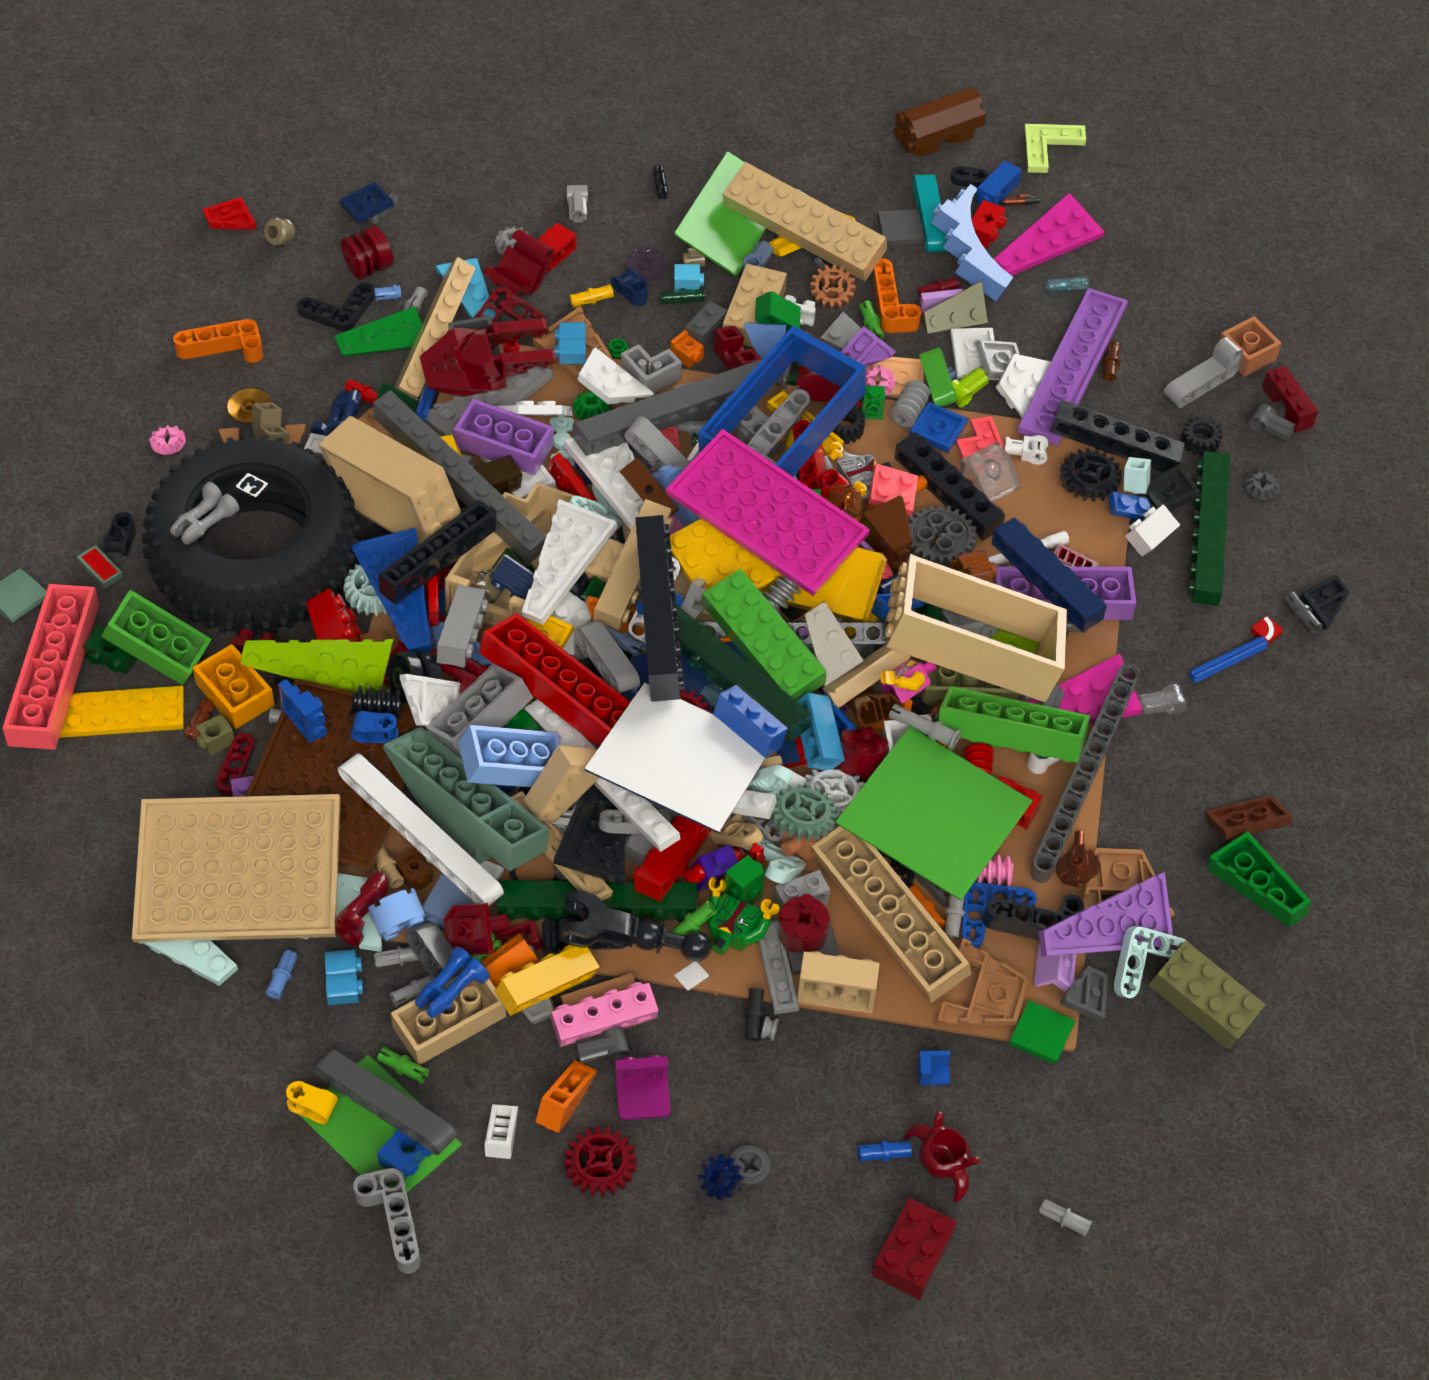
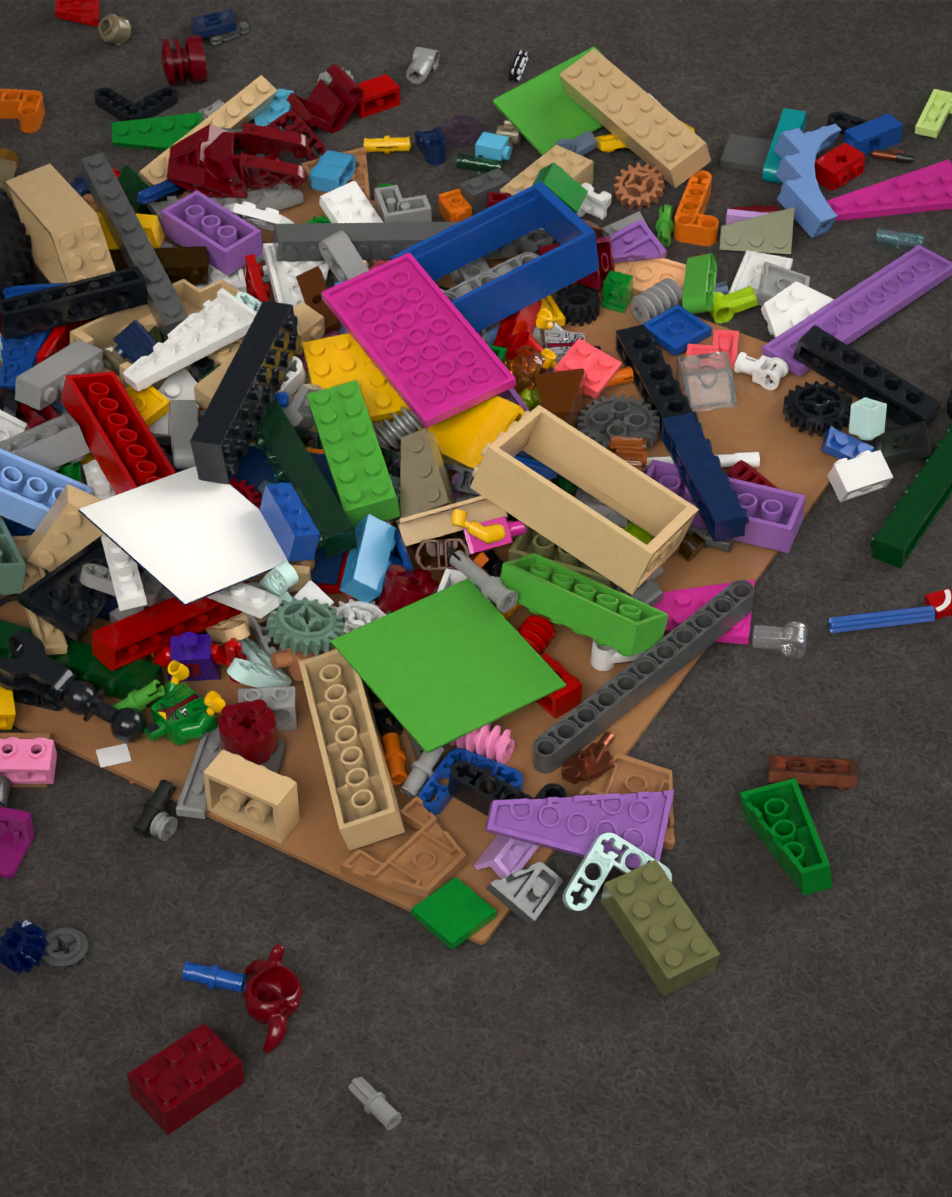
camera: 25 degrees right, 10 degrees down
medium blue pin [375,284,402,302] -> none
green brick [724,855,765,905] -> none
bright pink gear [866,365,895,396] -> none
reddish brown brick [893,87,986,156] -> none
blue panel [917,1051,950,1085] -> none
reddish brown pin [1103,342,1122,382] -> none

